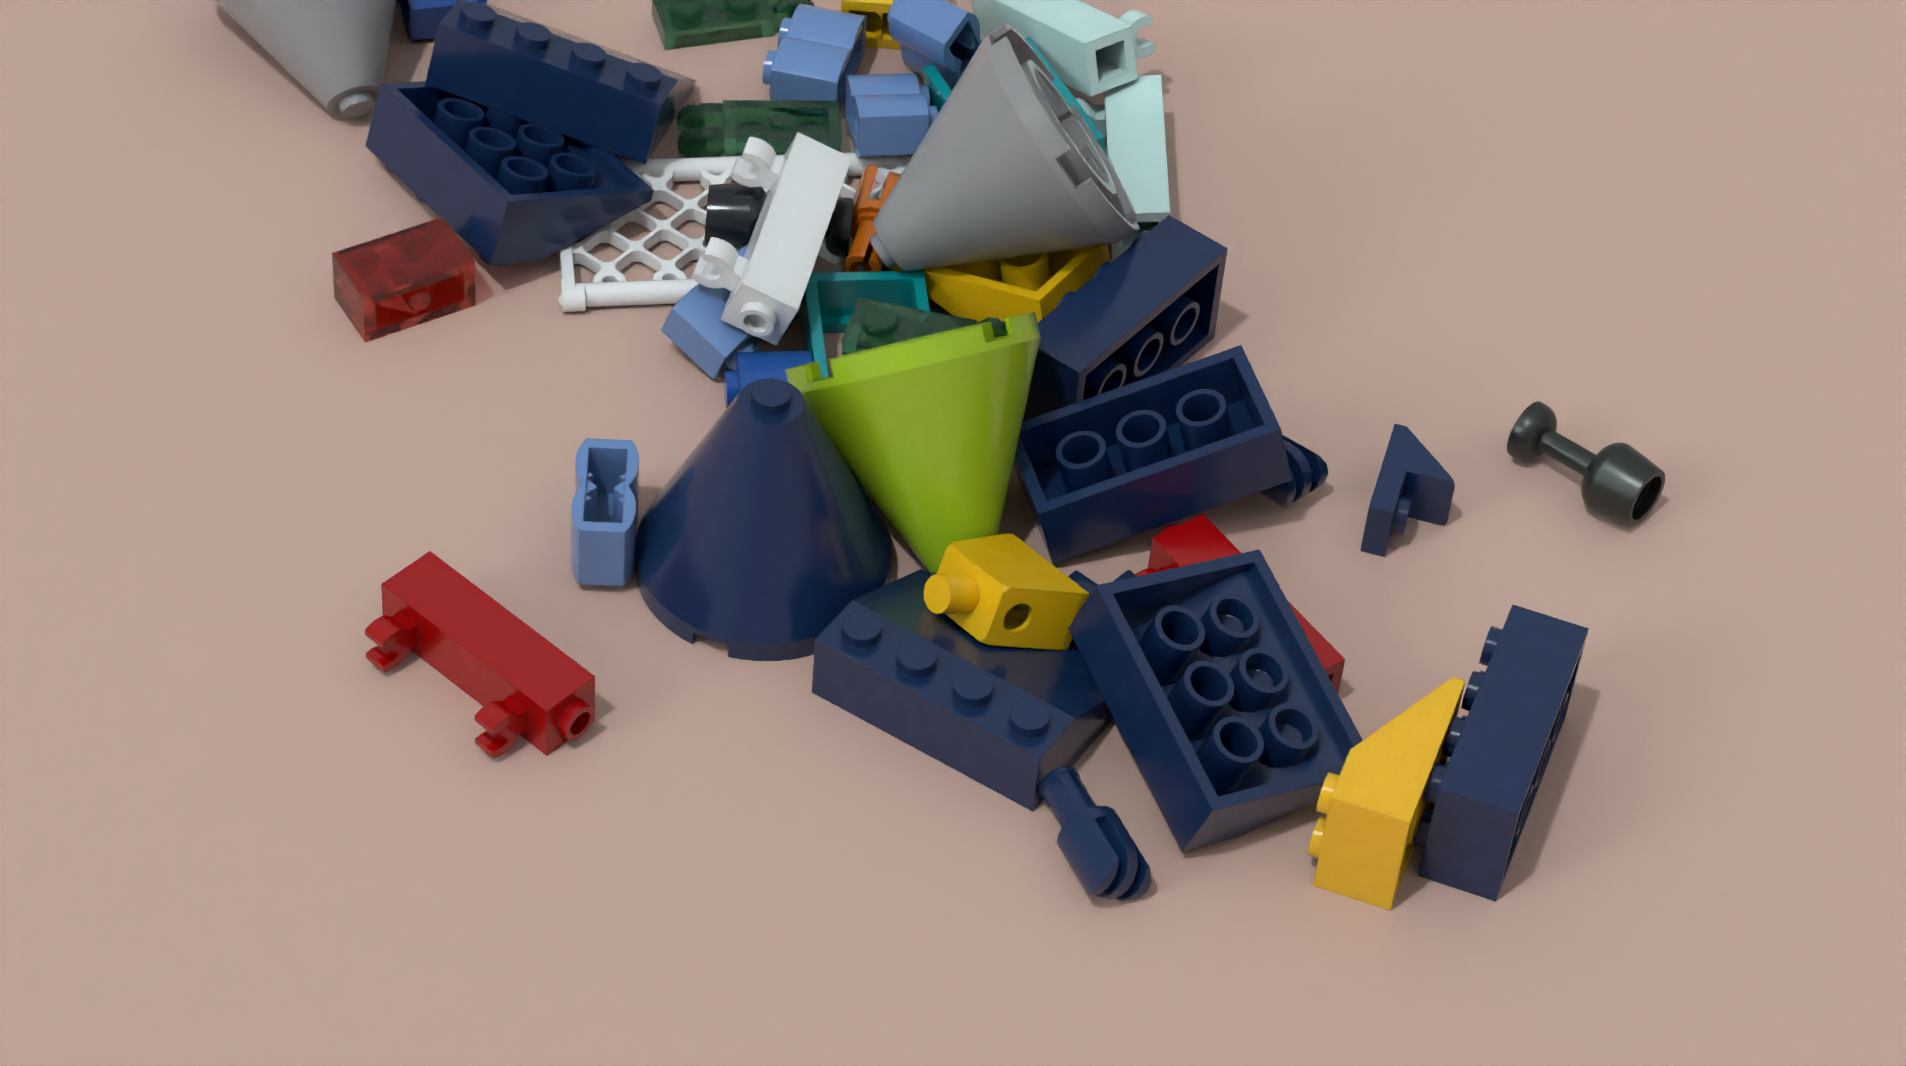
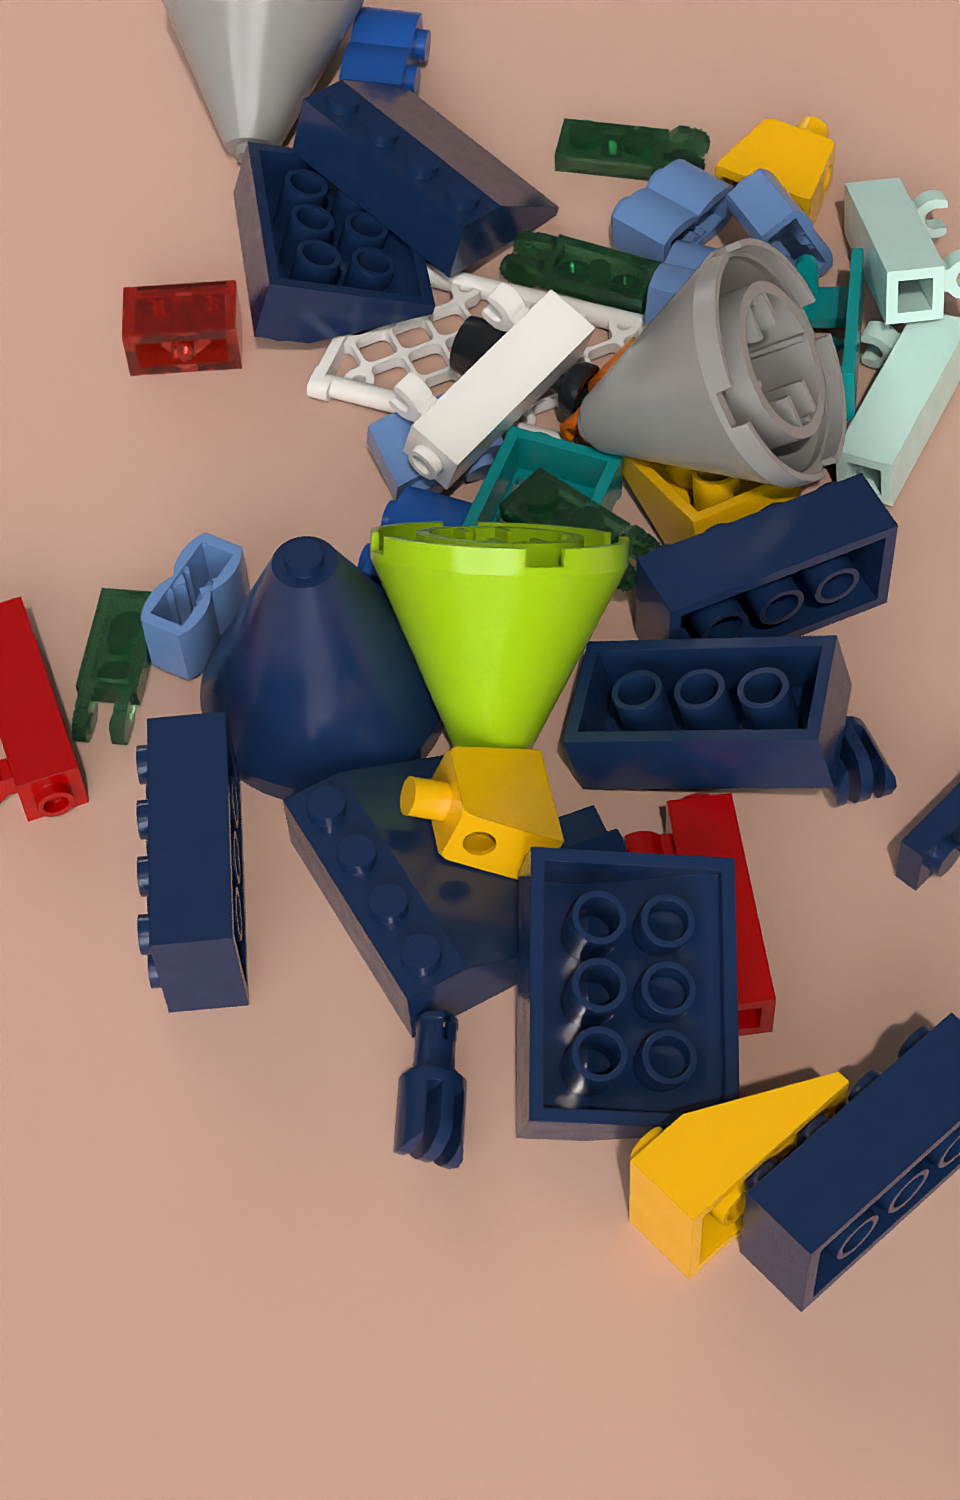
camera: 35 degrees right, 10 degrees up
none -> clear green hinge [71,588,152,745]
none -> dark blue brick [136,711,249,1013]

